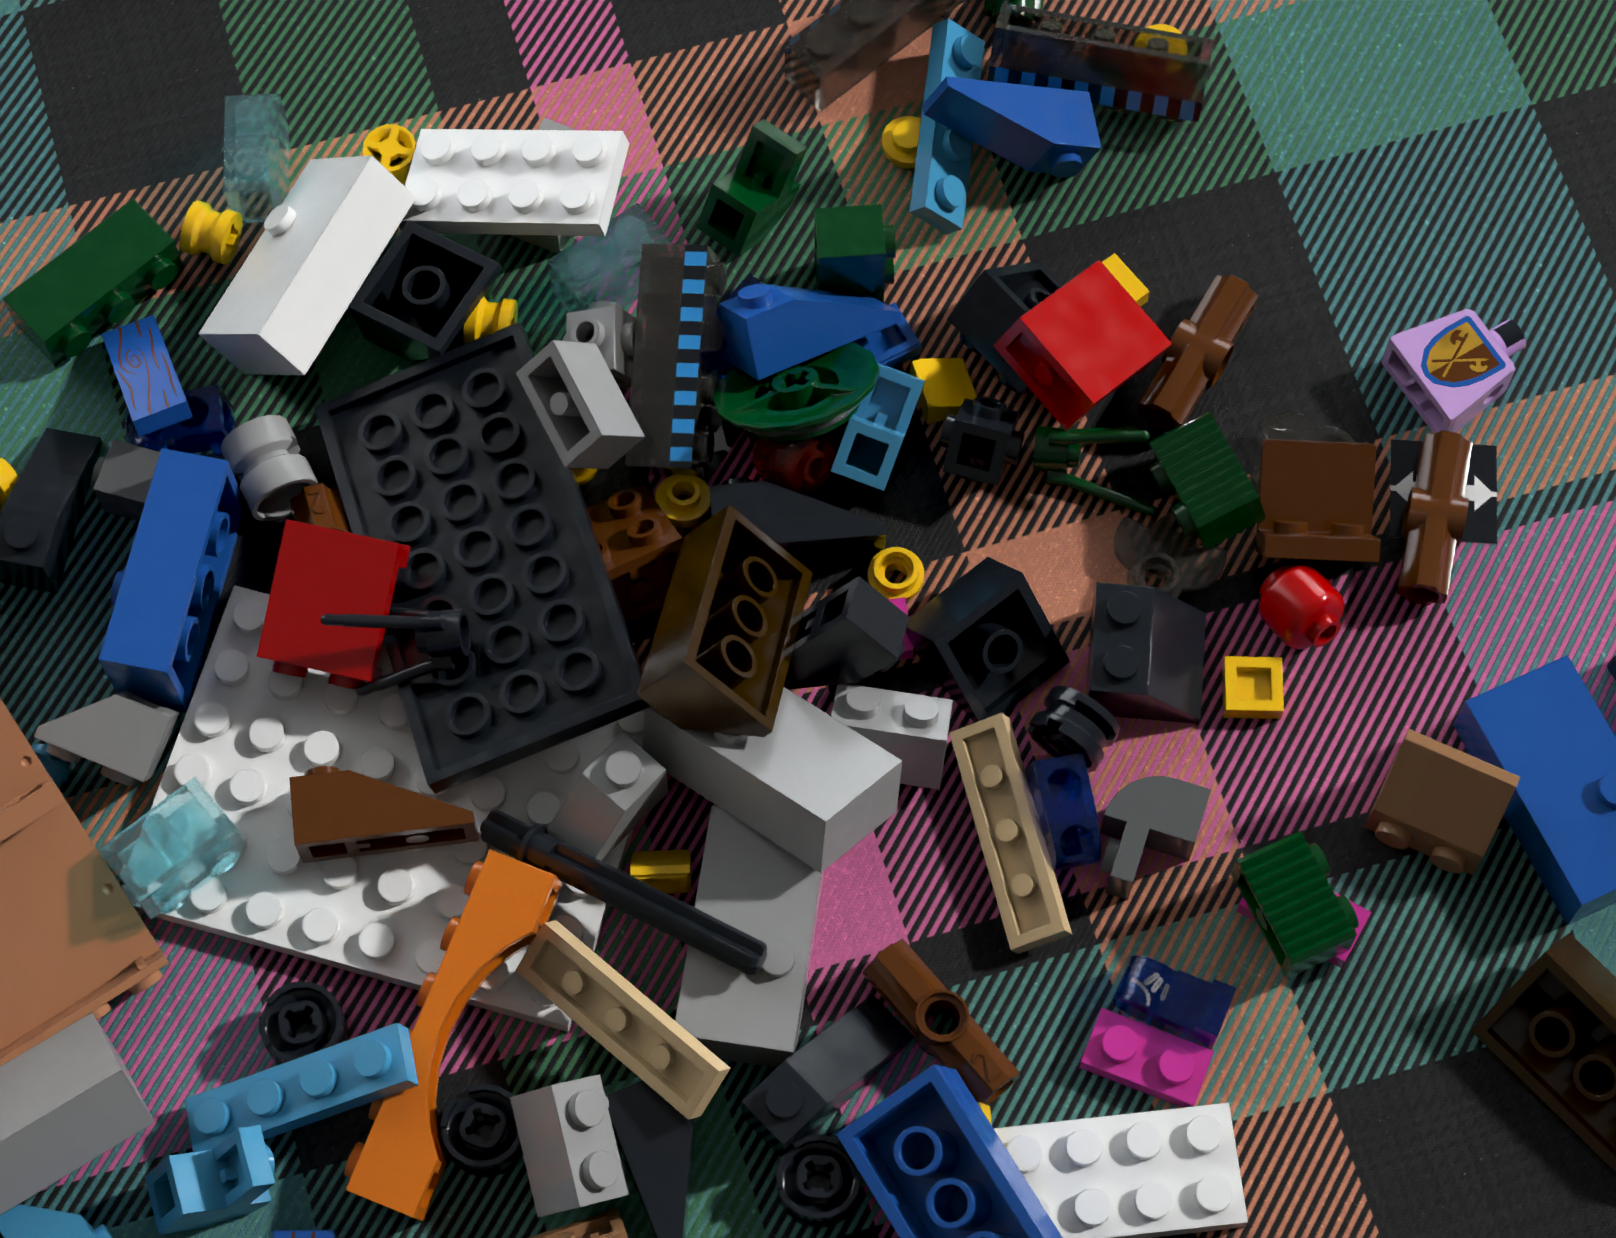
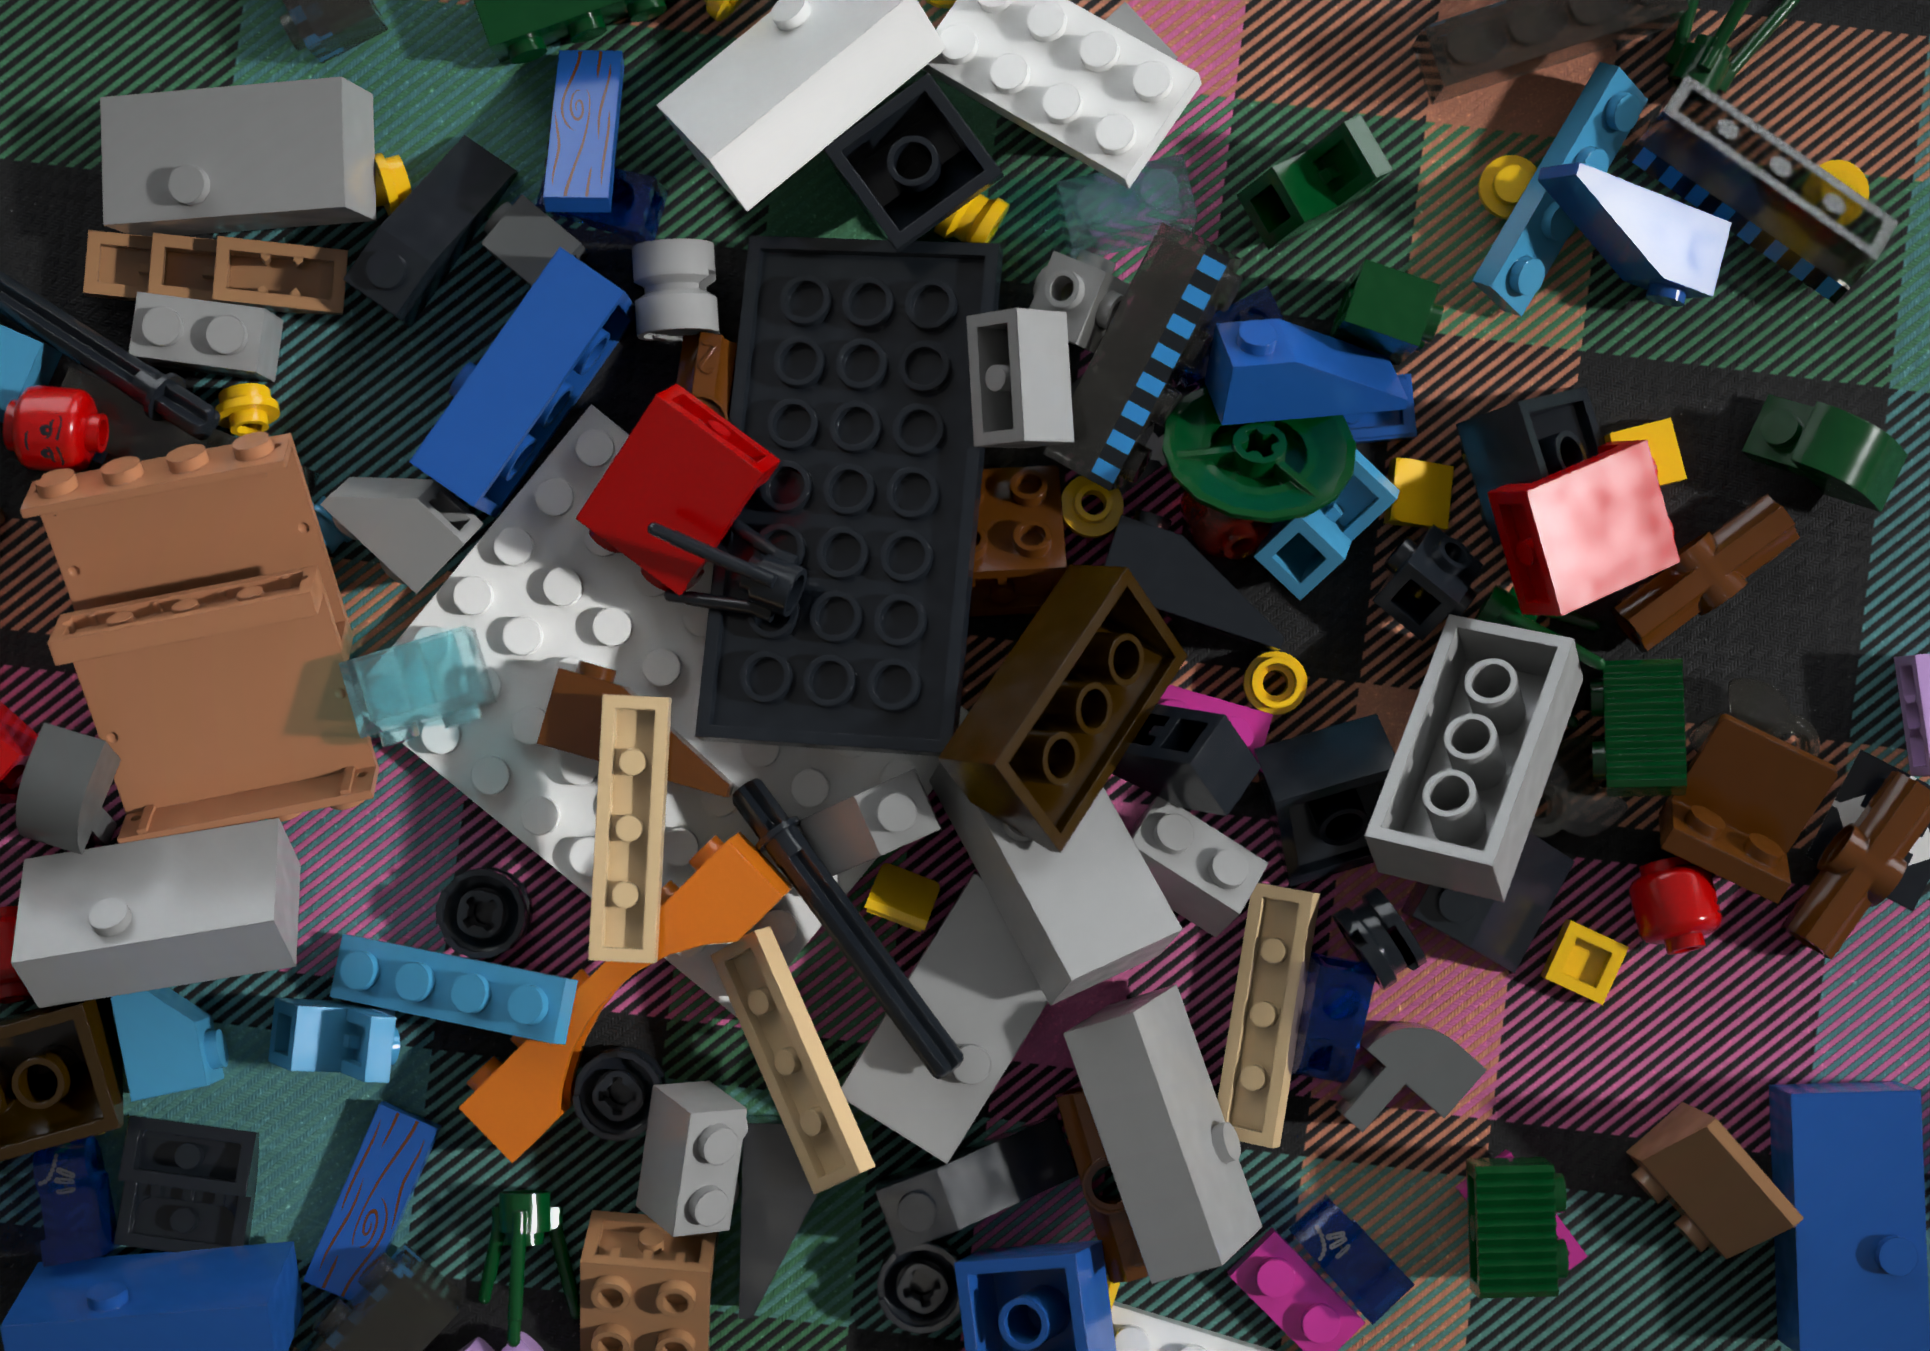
camera: 25 degrees right, 20 degrees up
none -> tan plate [588,694,672,964]
none -> light grey brick [1063,984,1263,1284]
none -> light grey brick [1365,614,1583,902]
none -> dark green brick [1742,394,1908,512]

